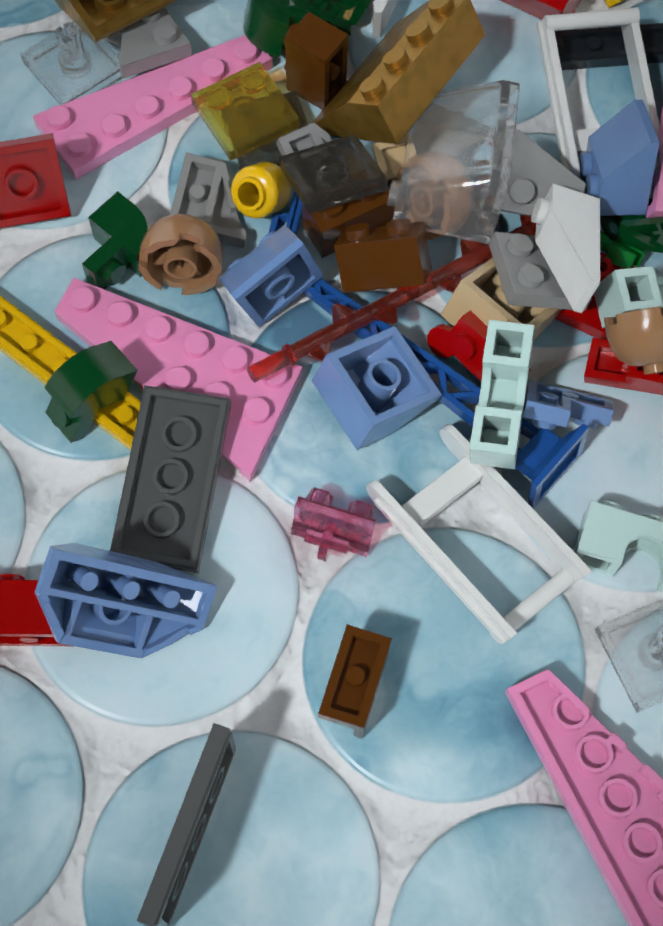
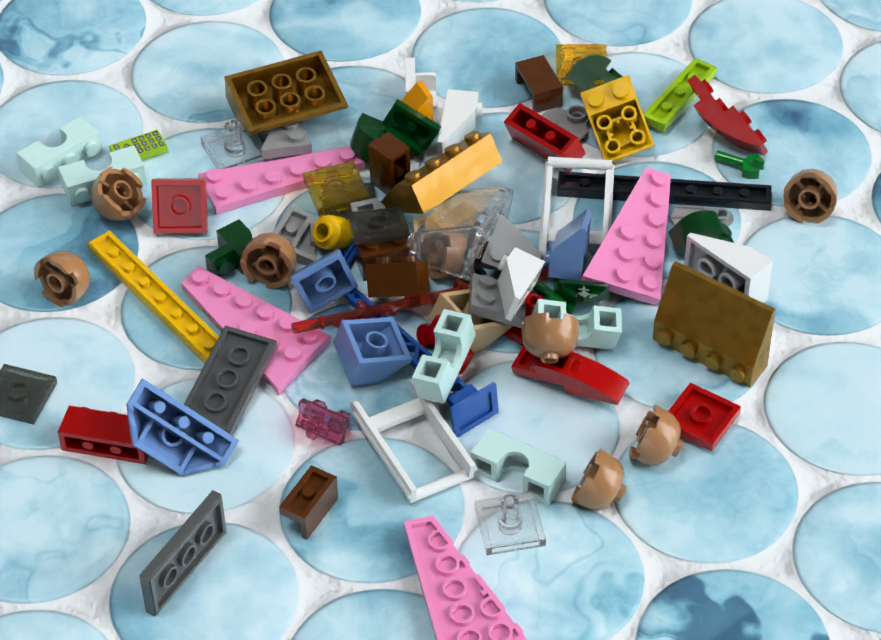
camera: 15 degrees right, 20 degrees down
dark green brick [44,341,138,443] -> none
medium blue plate [523,380,614,430] -> none

